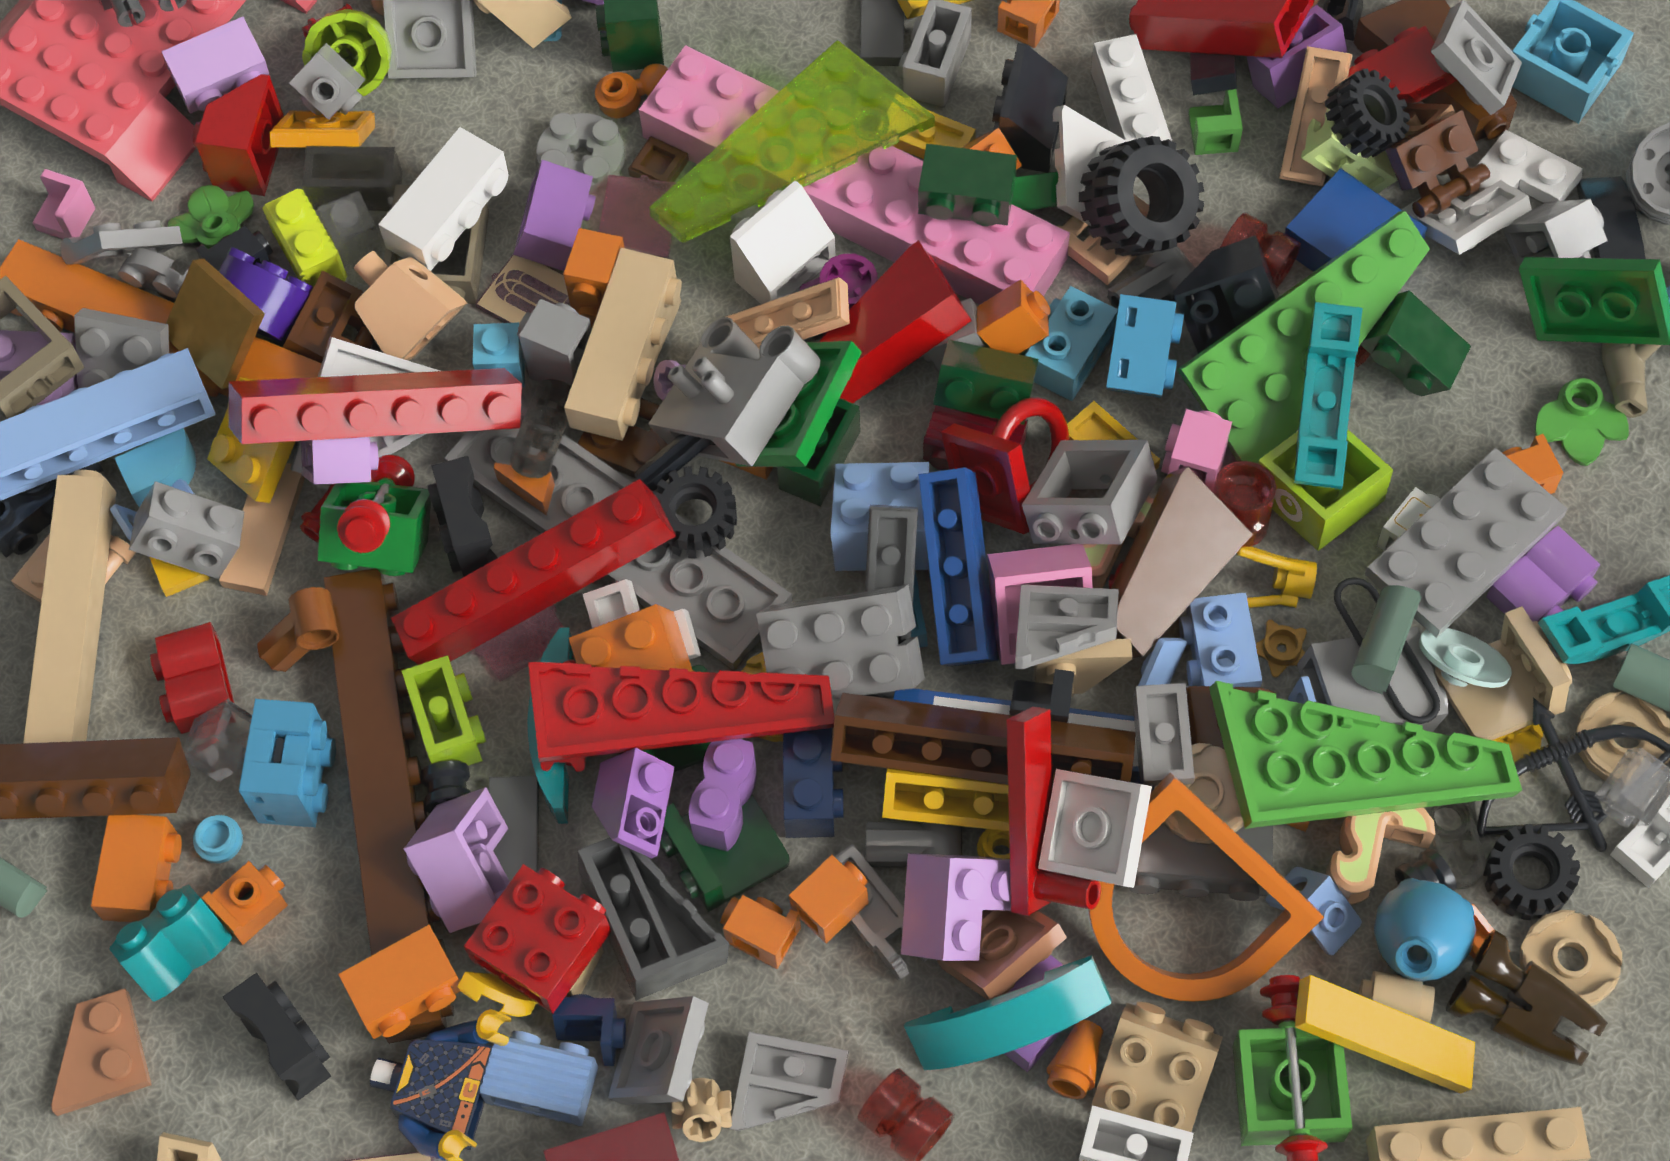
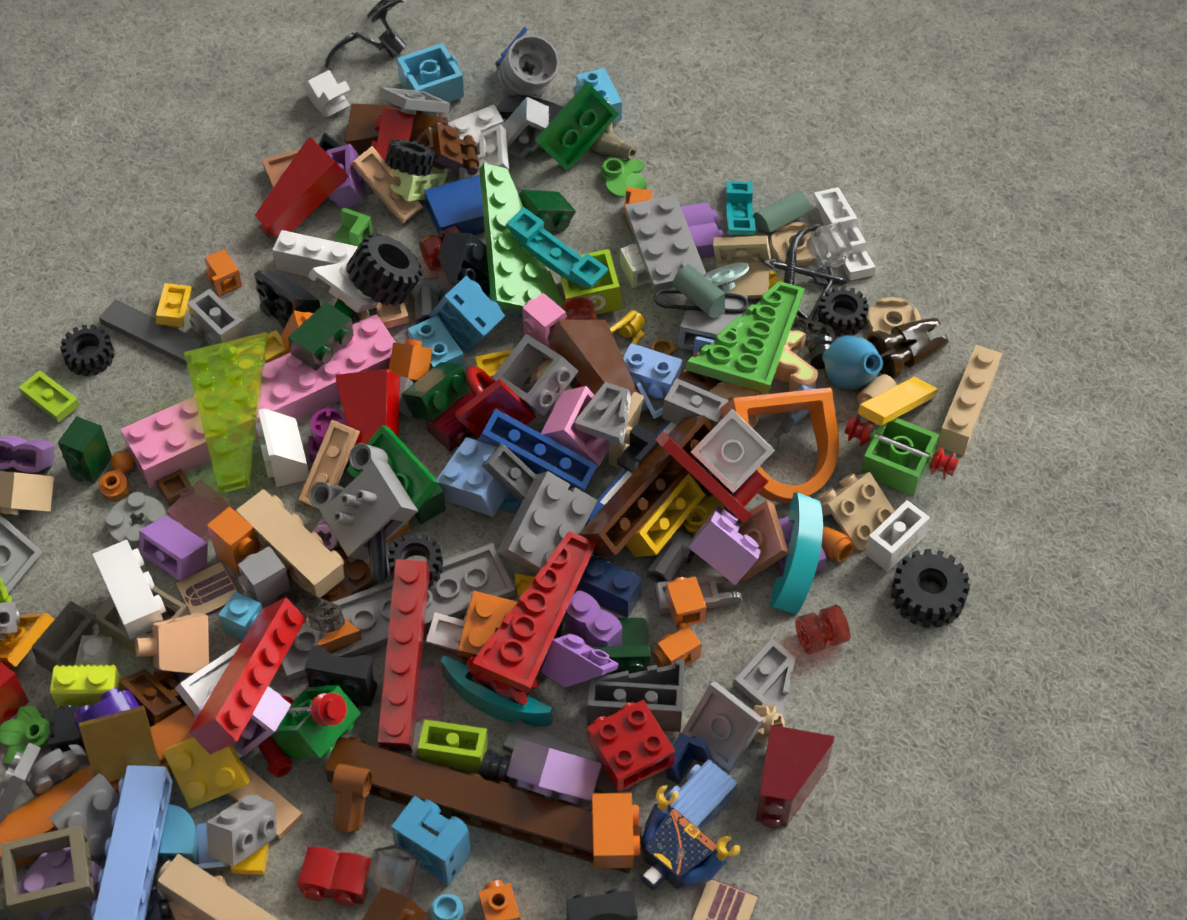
camera: 65 degrees left, 10 degrees down
yellow tile [457,972,537,1017] -> none
black tile [1190,52,1237,96] -> none

